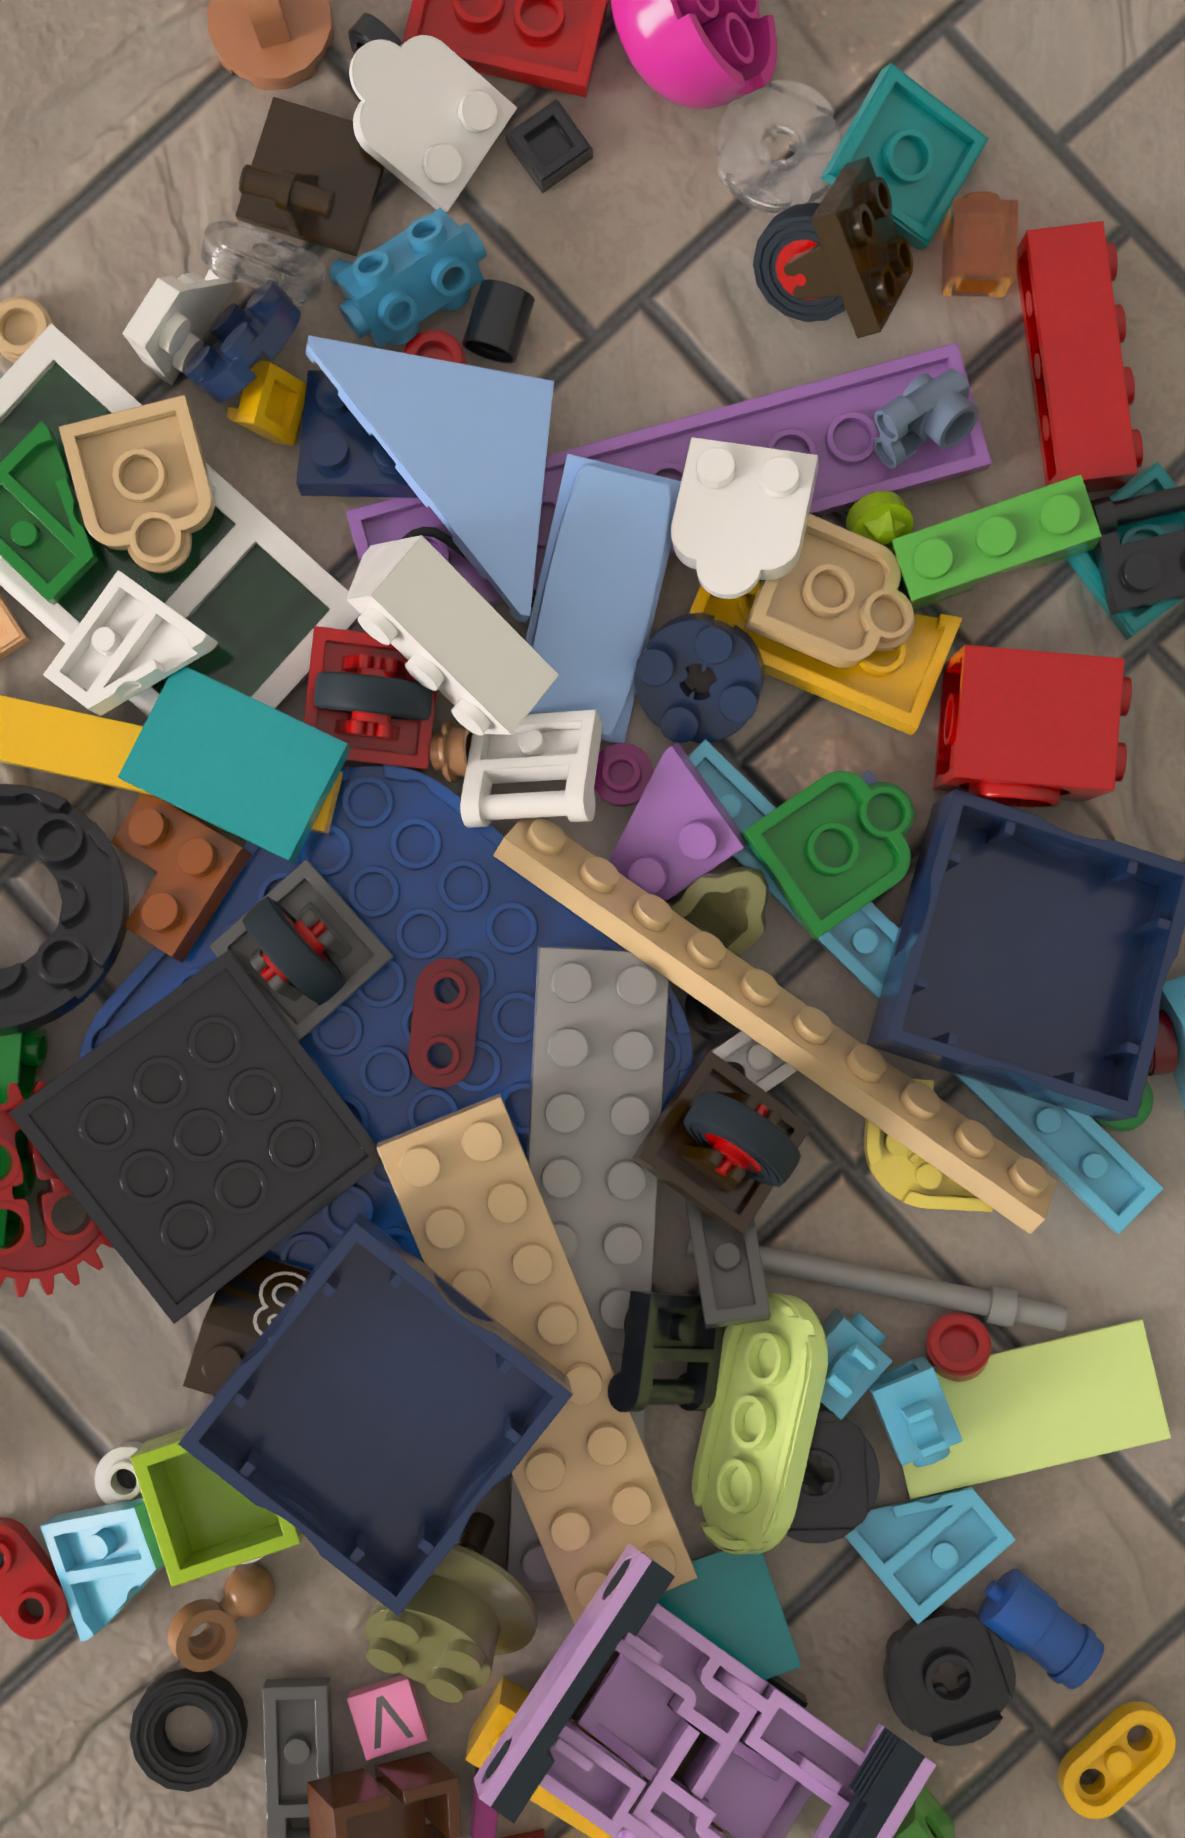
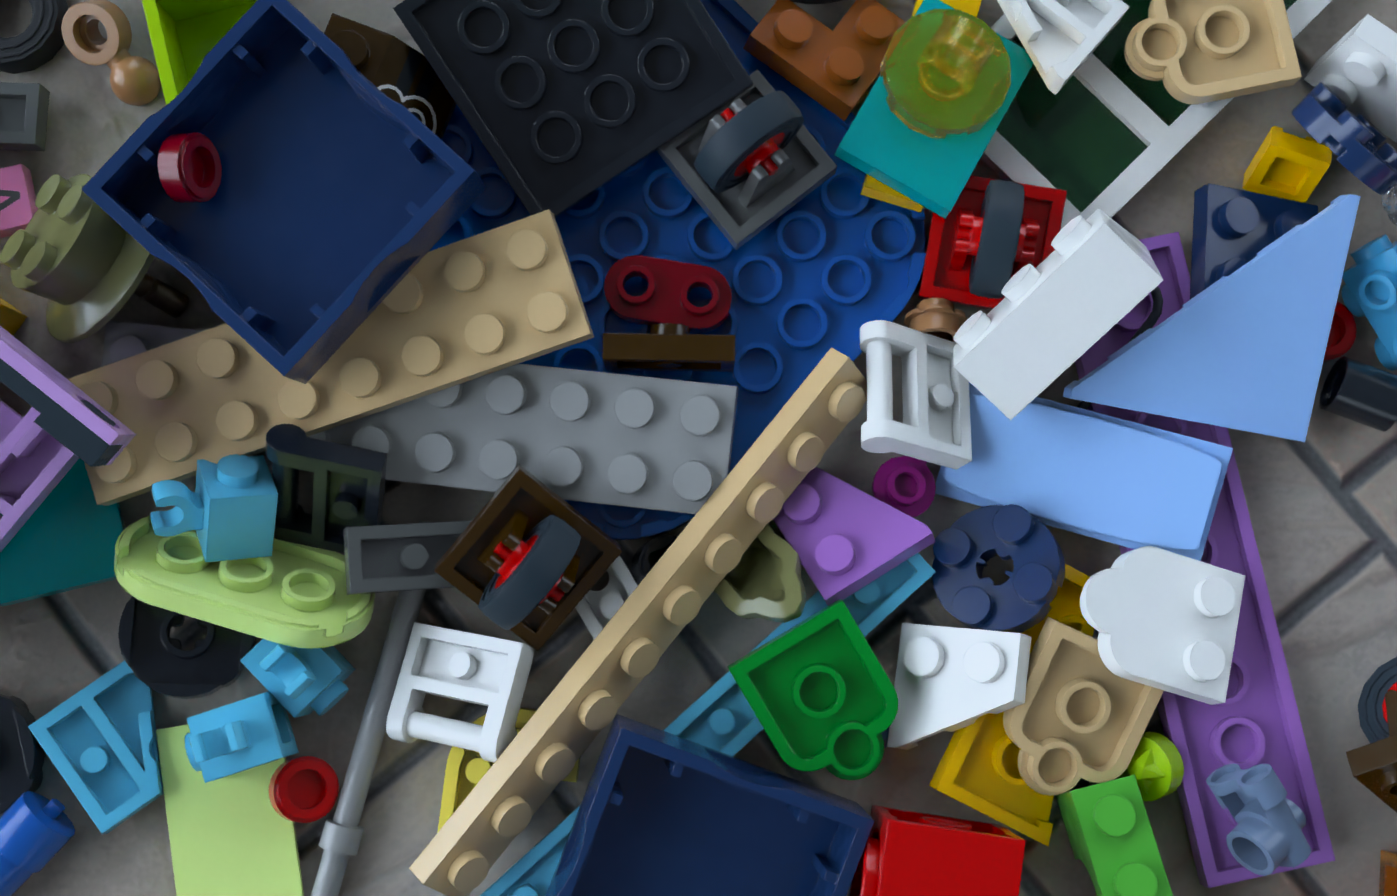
camera: 90 degrees right, 5 degrees down
none -> medium azure brick [150,454,278,562]
none -> dark red tile [157,133,222,203]
none -> white plate [386,622,535,763]
none -> dark brown plate [603,323,735,372]
none -> clear yellow tile [880,9,1011,139]
none -> white wing [887,623,1032,750]

